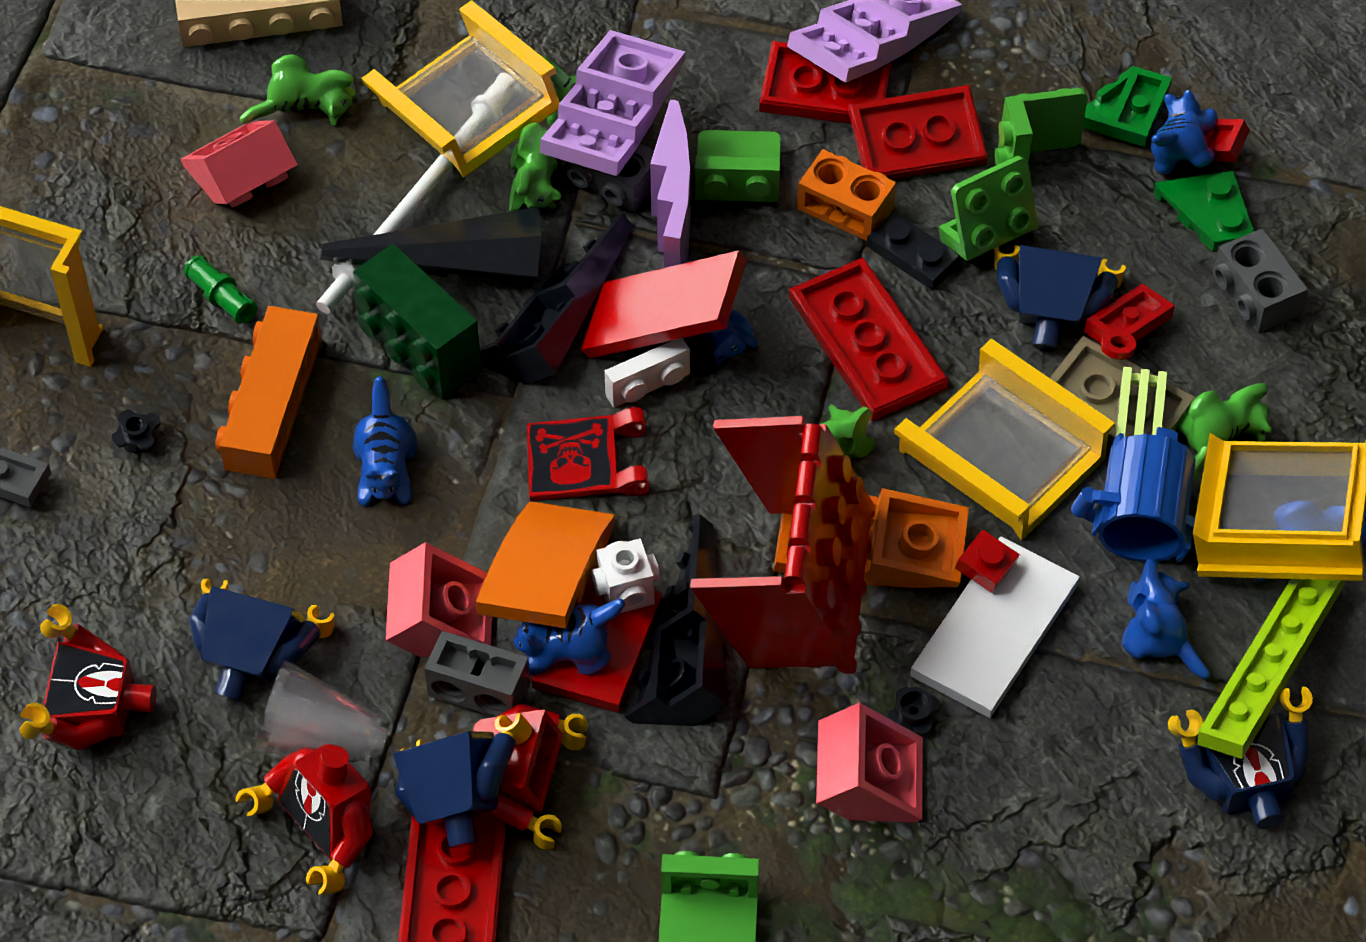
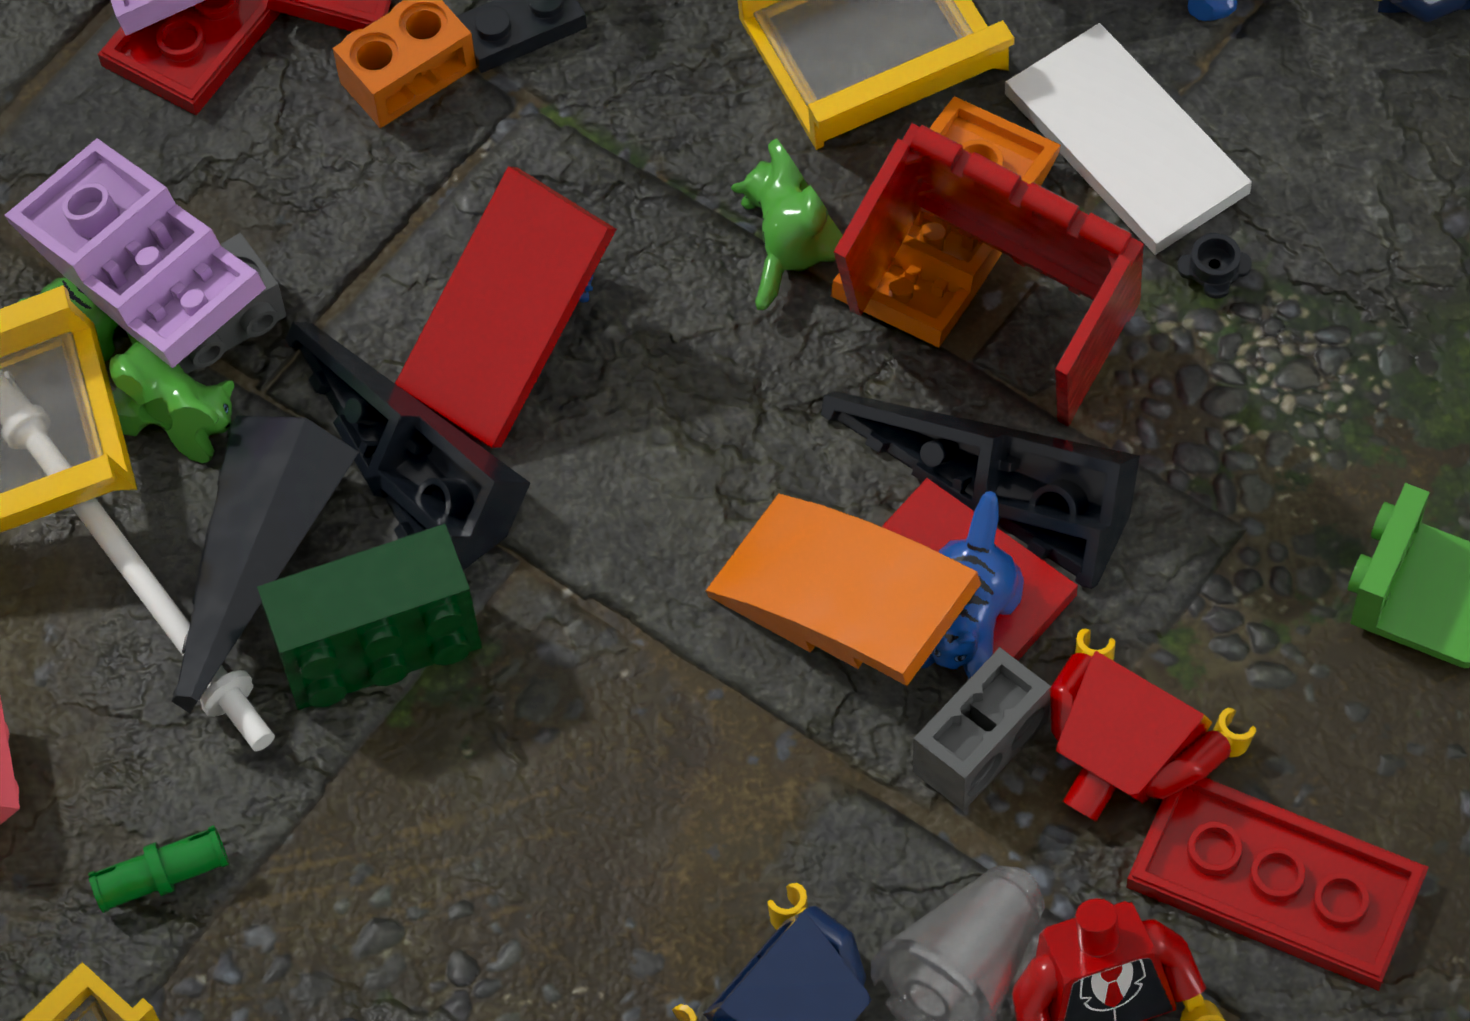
camera: 65 degrees left, 5 degrees up
orange brick [216,305,322,479] -> none
blue animal [352,376,418,507] -> none
coral slope [386,542,492,657] -> none
dark blue torso [393,713,532,848] -> none
flag [527,407,649,501] -> none
white brick [591,538,660,613] -> none
white plate [604,338,690,408] -> none
lavender slope [650,99,691,268] -> none
bright green bracket [695,130,781,202] -> none
red tile [789,257,948,422] -> none
coral slope [816,702,923,823] -> none
red plate [955,529,1020,593] -> none

